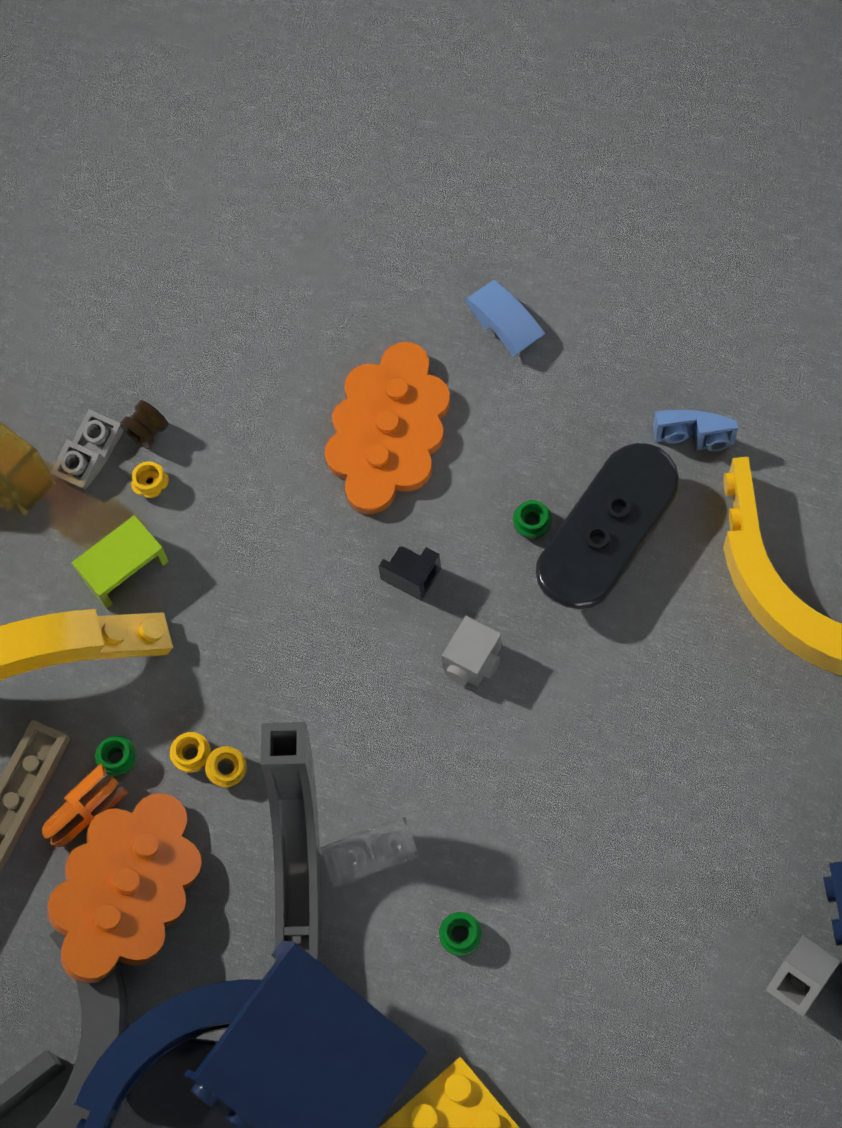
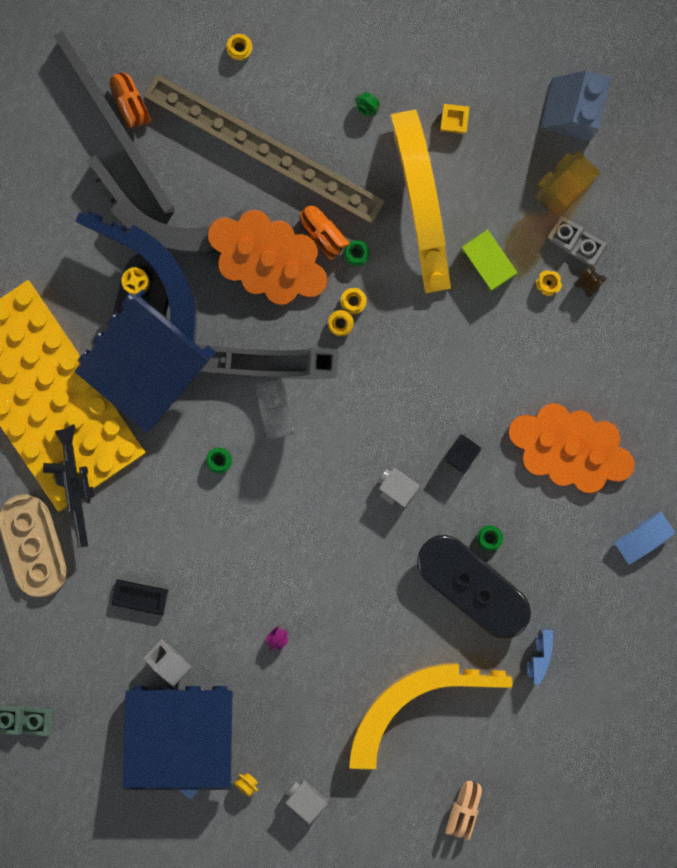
camera: 85 degrees right, 20 degrees up
none -> black tile [111,579,169,615]
none -> yellow wheel [121,267,150,295]
none -> magenta plate [265,626,289,651]

